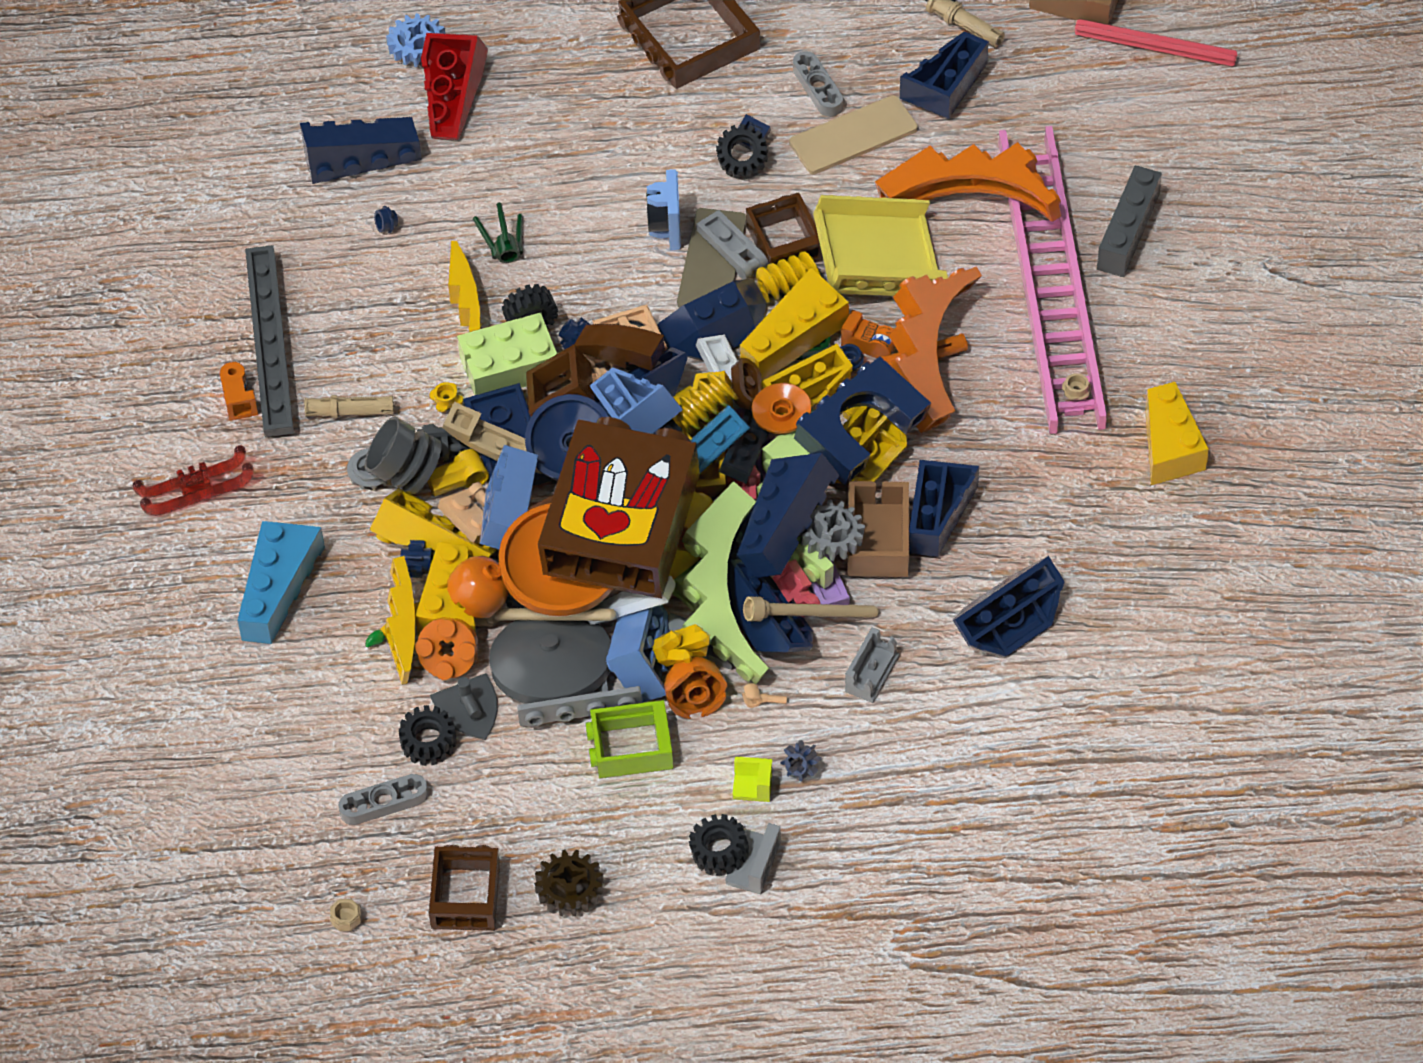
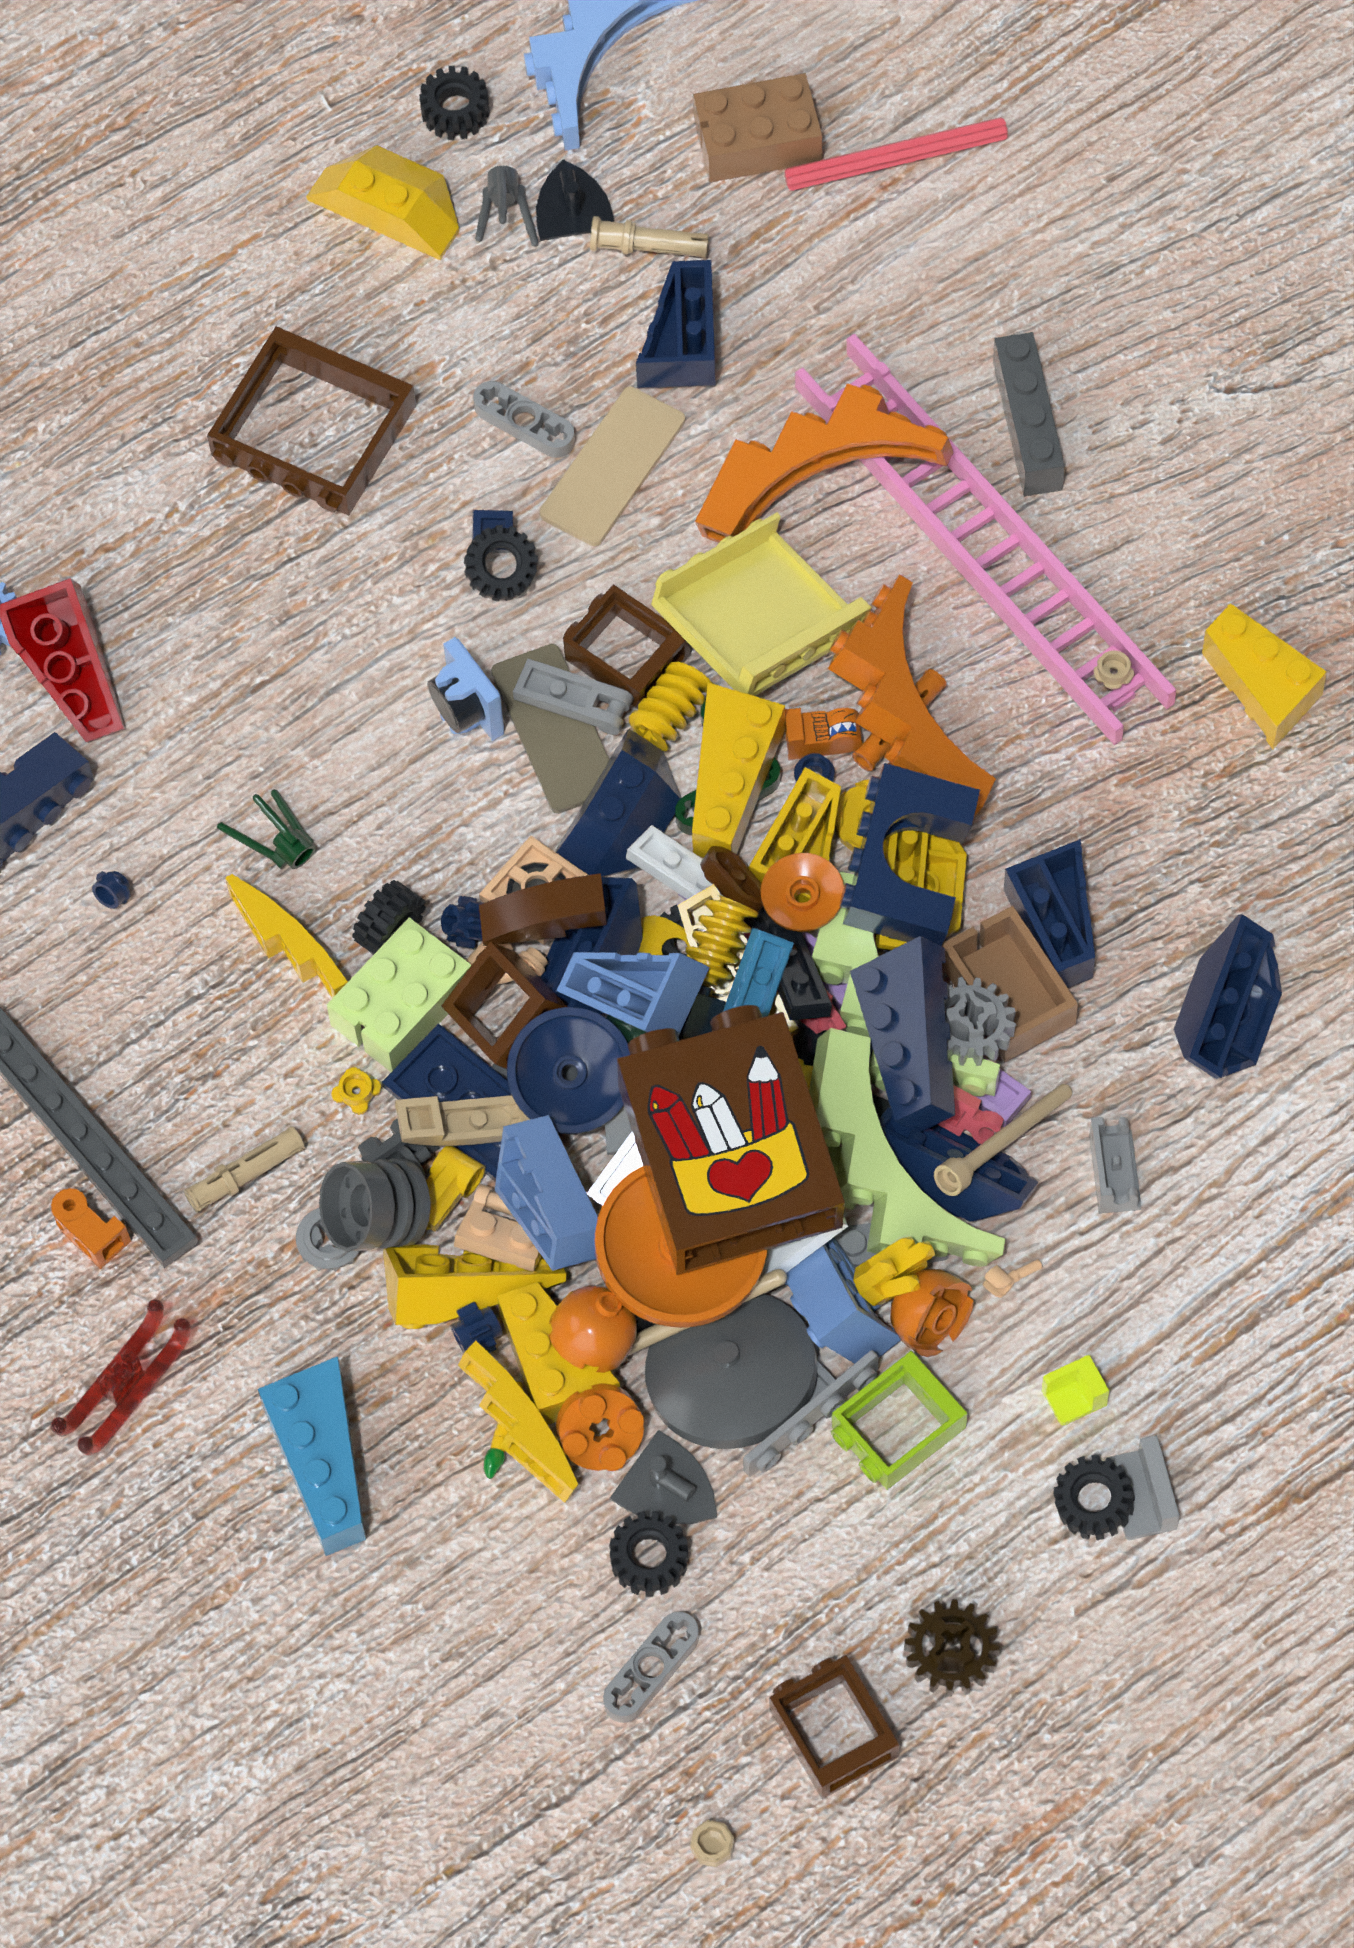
camera: 30 degrees left, 10 degrees up
dark blue gear [780,740,822,781] -> none

